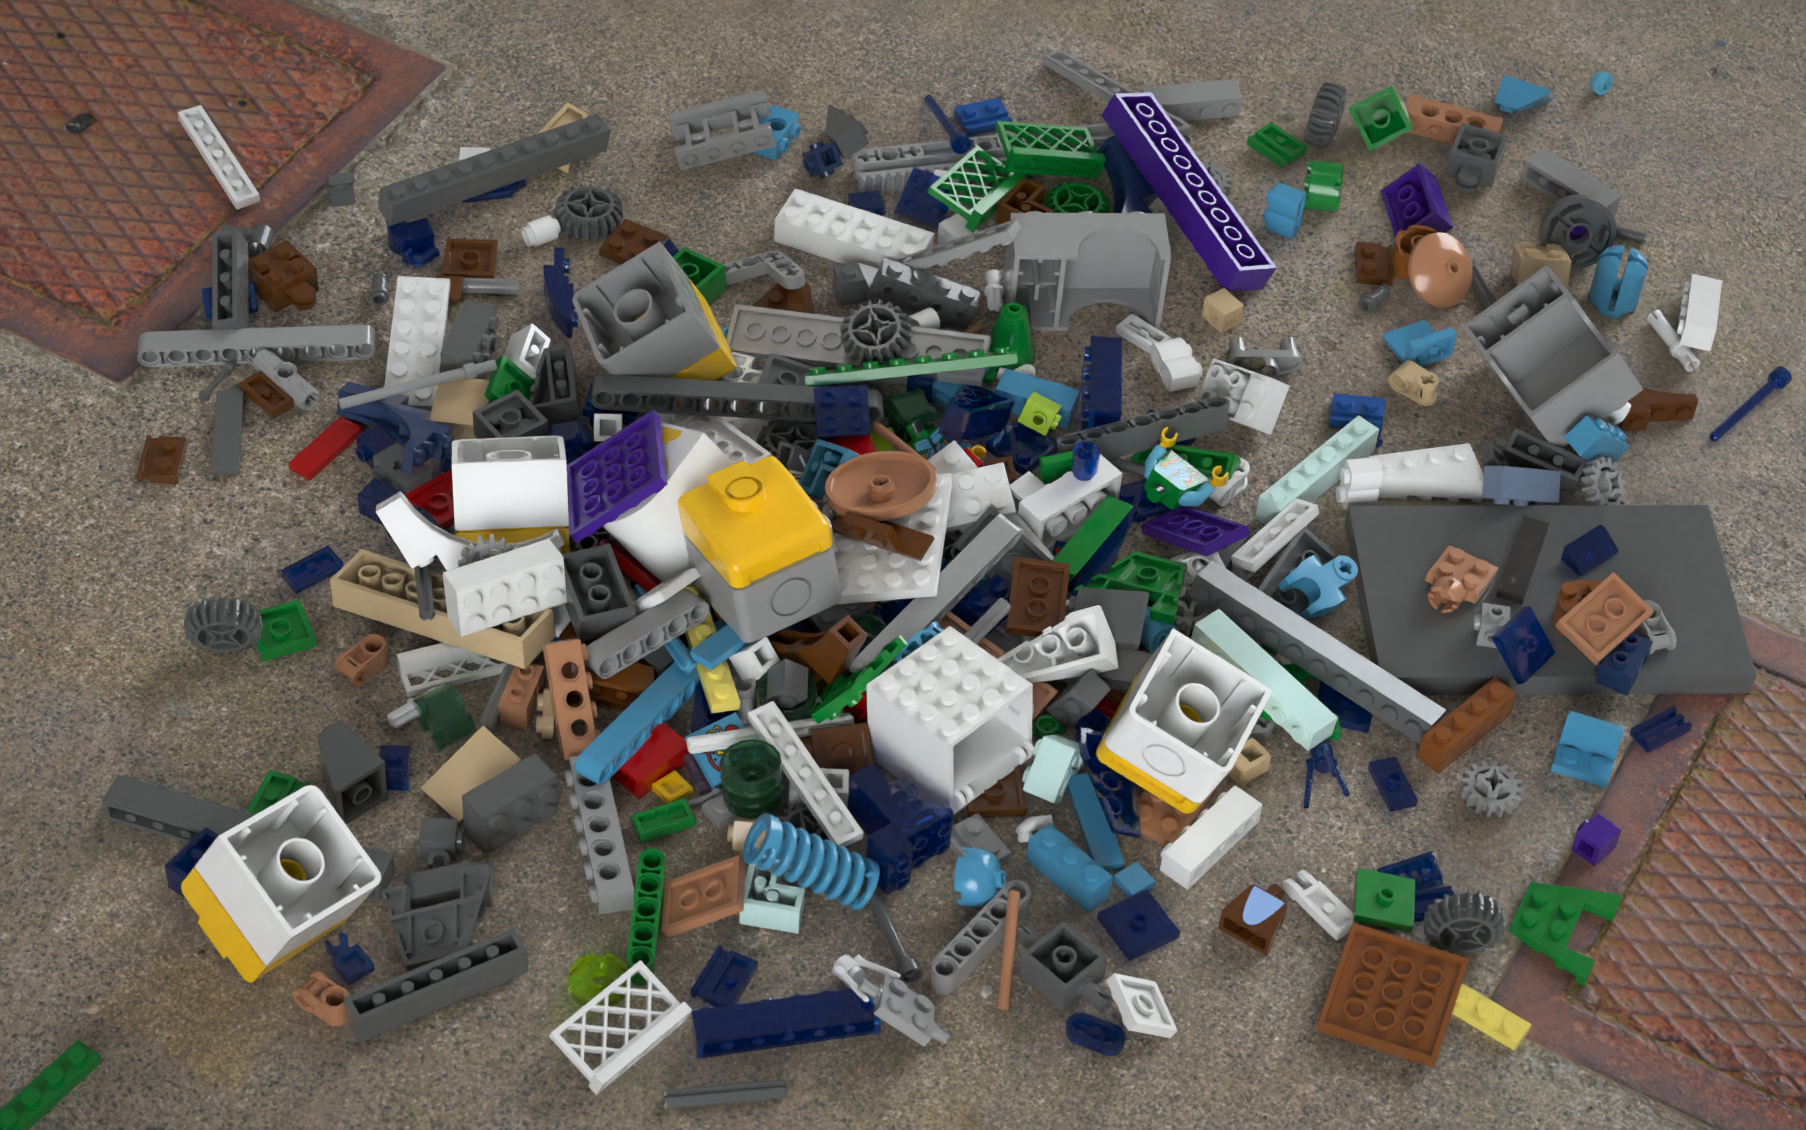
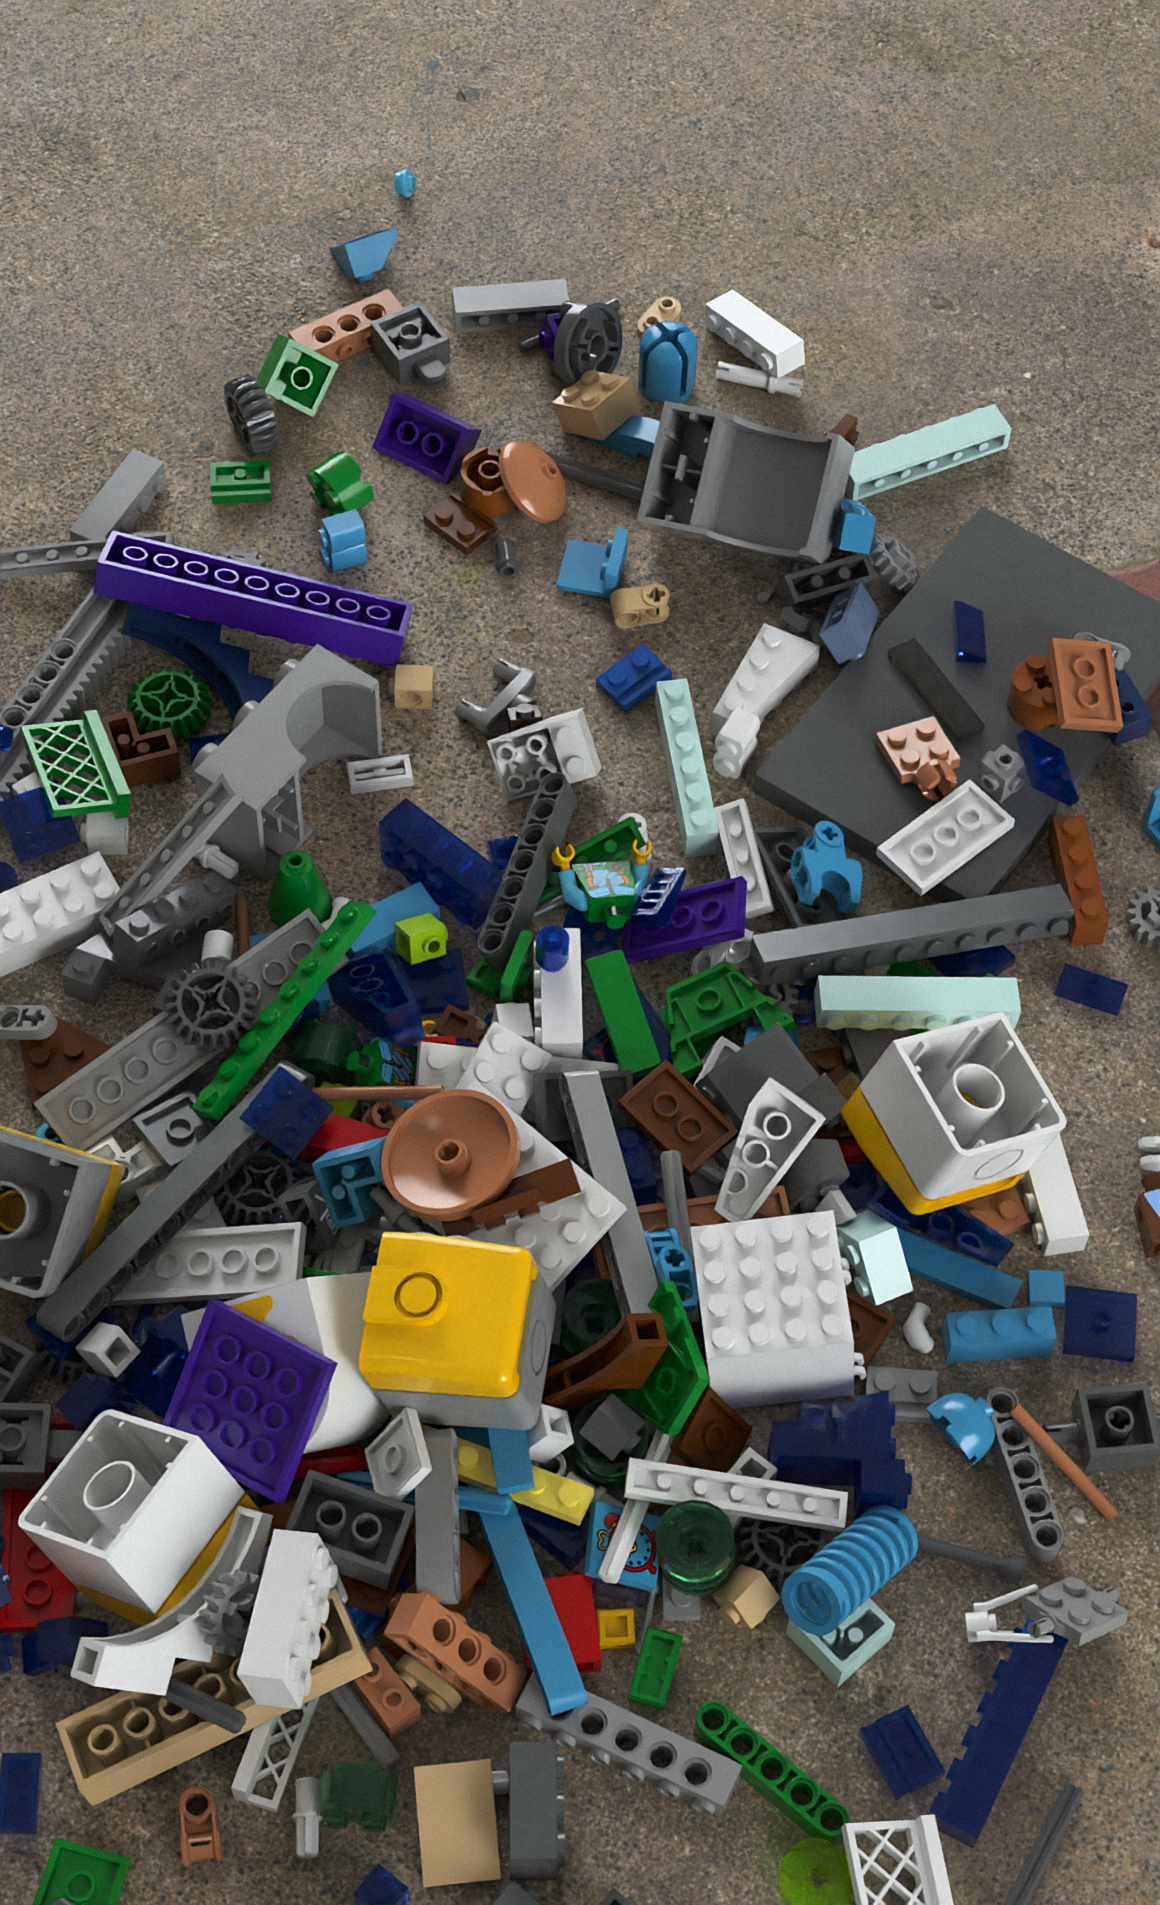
camera: 50 degrees left, 10 degrees up
nougat plate [662,855,746,938] -> none
green fence [995,121,1106,179] -> none
white brick [1150,337,1202,392] -> none
clear blue plant [1304,743,1350,809] -> none
clear blue piece [1709,366,1792,442] -> none
none -> clear blue slope [630,867,687,928]
none -> tan plate [637,297,681,339]
none -> white tile [815,1189,857,1225]
none -> light aqua brick [845,404,1012,501]
none -> white plate [876,779,1015,896]

